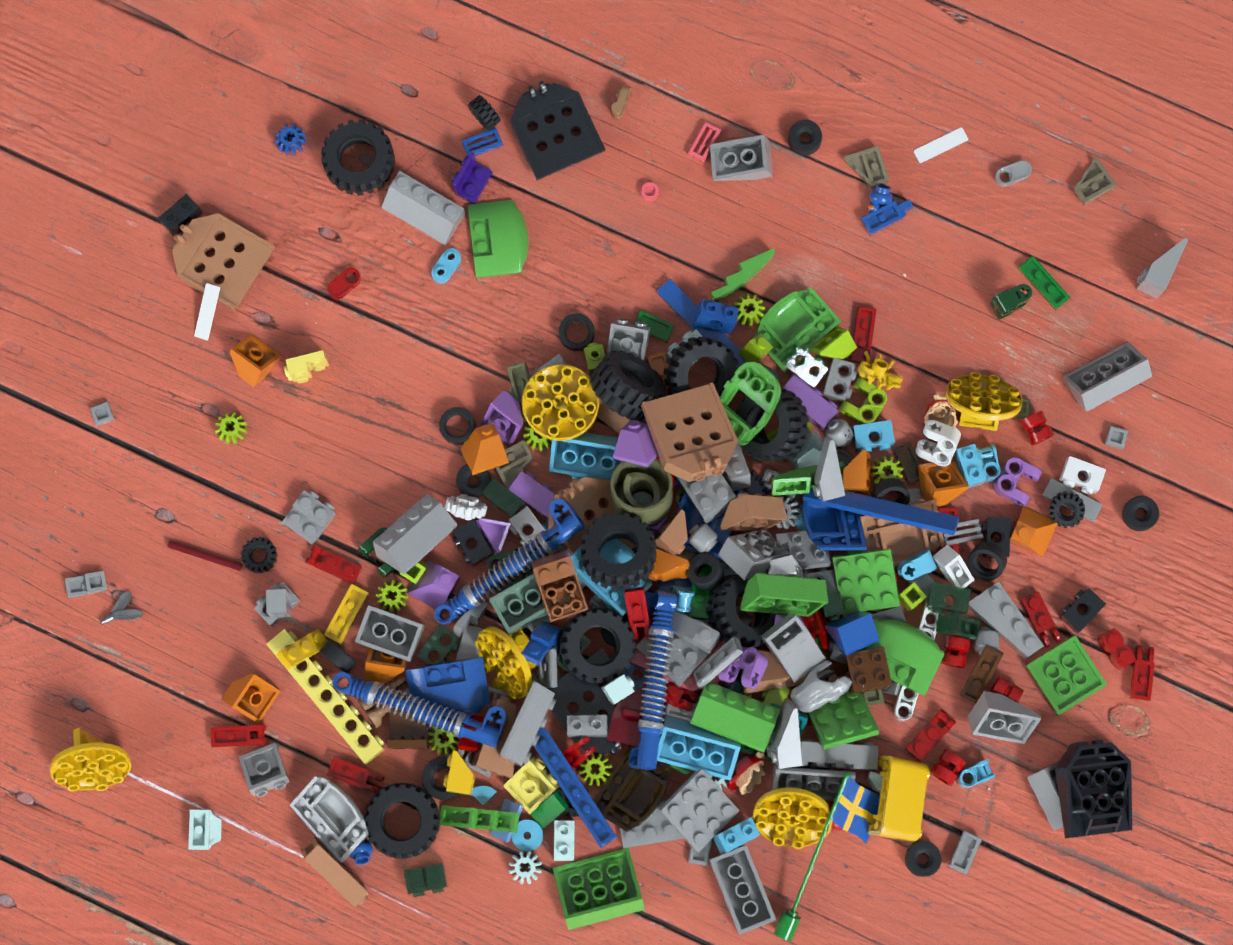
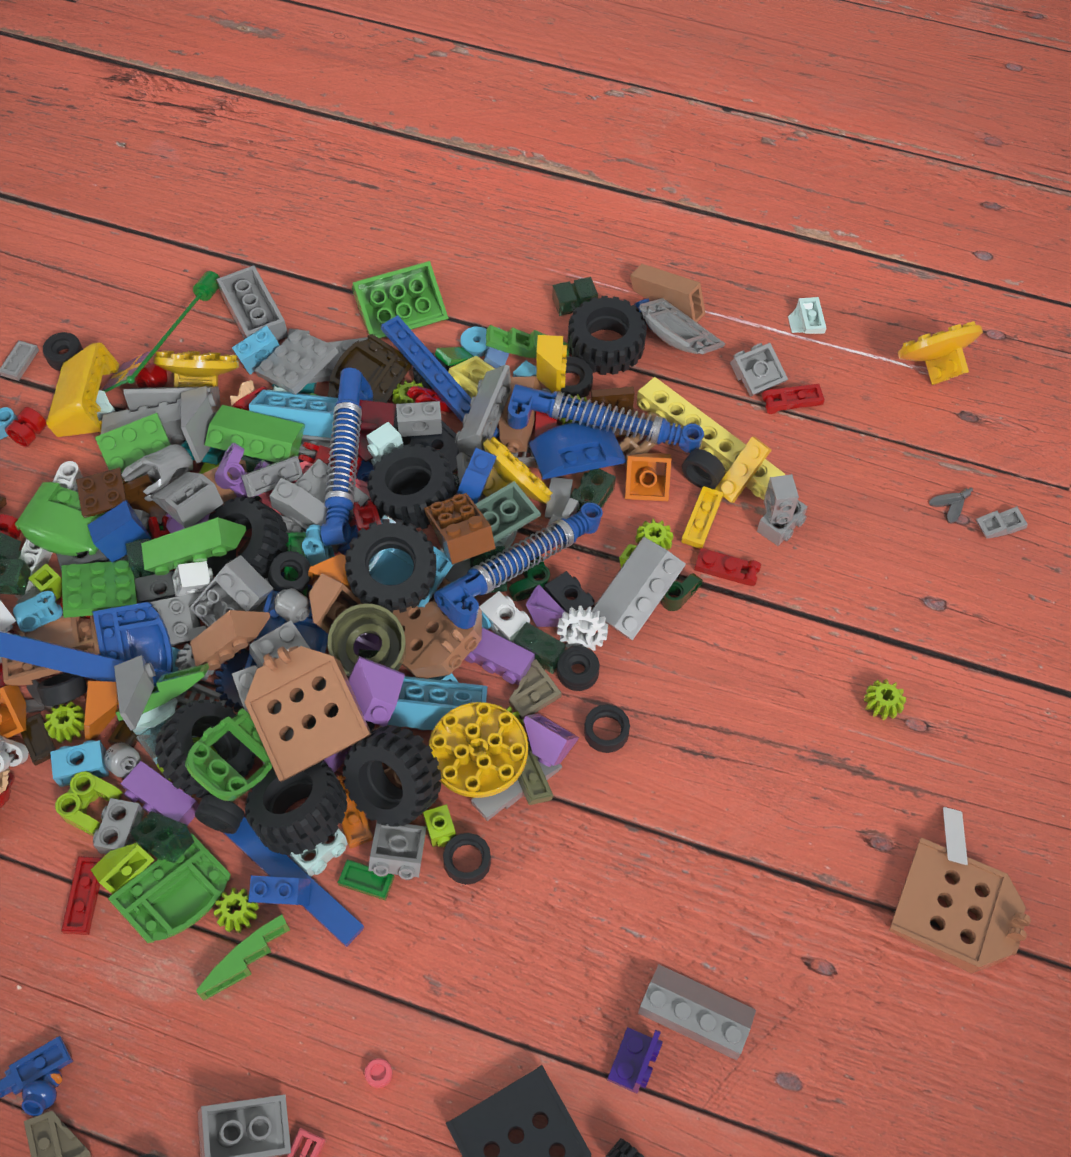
camera: 175 degrees right, 20 degrees down
light grey tile [90,401,115,427] -> none
black brick [158,193,202,237] -> none
dark red bar [167,540,243,571] -> none
orange slope [221,673,281,724] -> none
orange slope [230,334,281,387] -> none
black tyre [241,537,278,573] -> none
blue gear [274,123,306,155] -> none
light grey plate [282,490,336,545] -> none
light yellow plate [284,350,329,383] -> none
black tyre [321,120,395,196] -> none
red hinge [327,757,385,792] -> none
red piece [328,268,361,300] -> none
light grey slope [355,605,425,662] -> none
medium lavender slope [408,560,460,609] -> none
medium azure plate [431,248,461,284] -> none
orange slope [460,422,509,475] -> none
blue tile [461,128,503,157] -> none
bright green slope [468,200,529,278] -> none
light aqua gear [509,851,542,884] -> none
light aqua brick [554,821,575,861] -> none
lime brick [739,333,773,363] -> none
yellow animal [858,351,903,390] -> none
red plate [905,709,956,762] -> none

